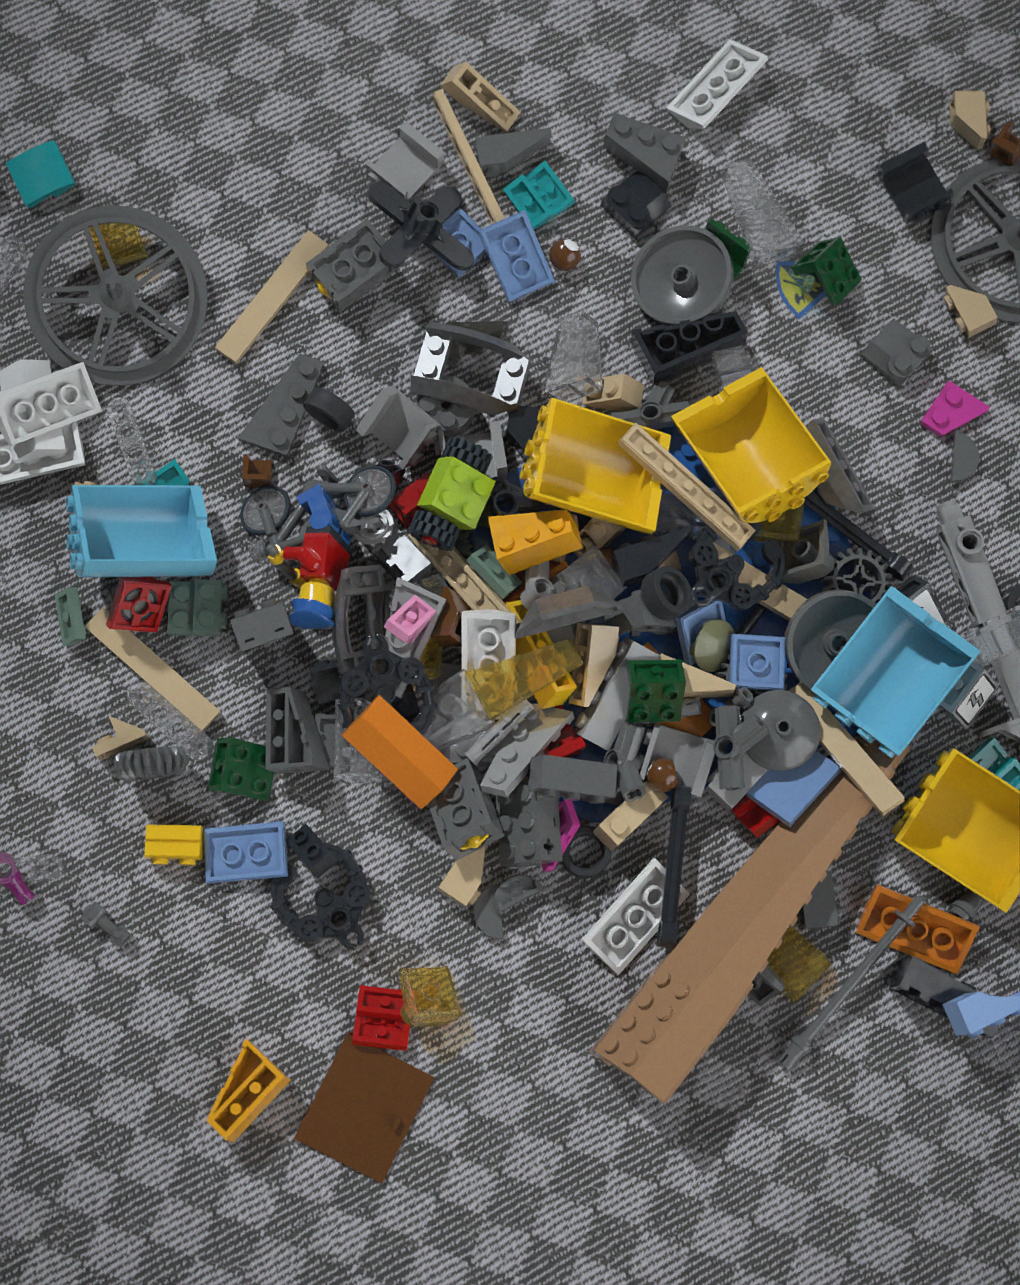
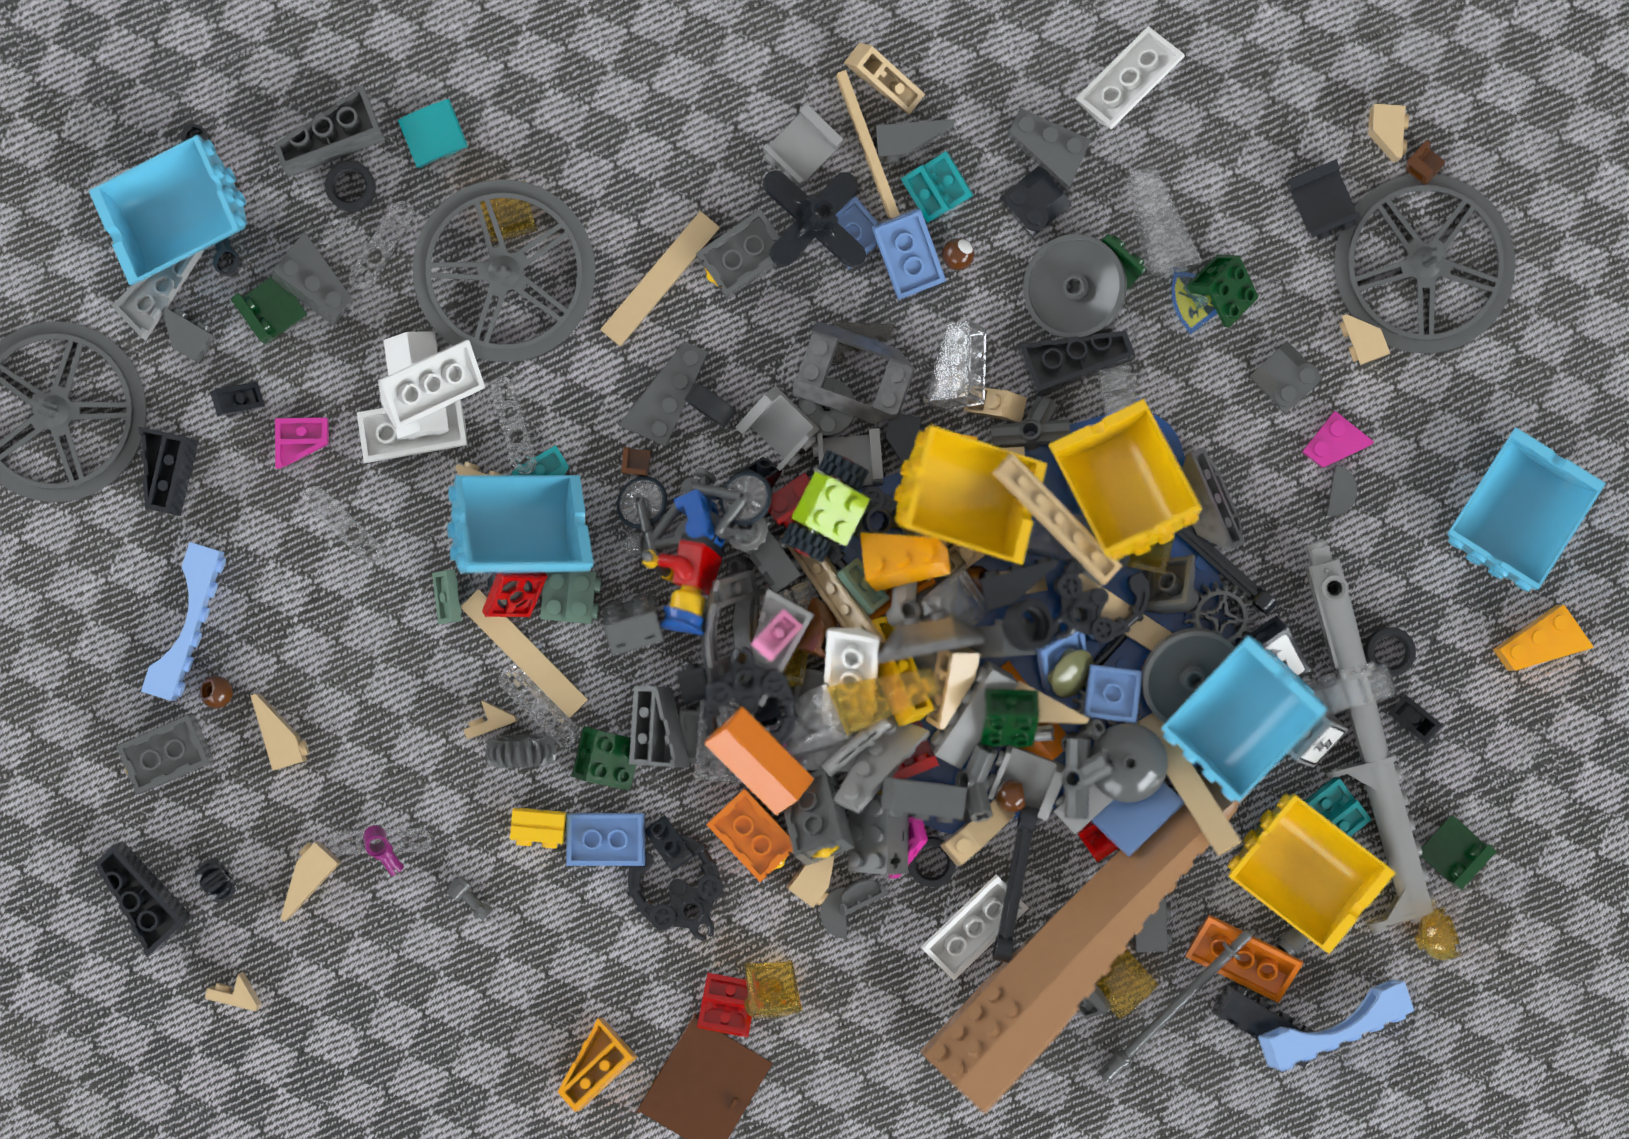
camera: 10 degrees right, 10 degrees up
none -> orange piece [706,787,793,882]

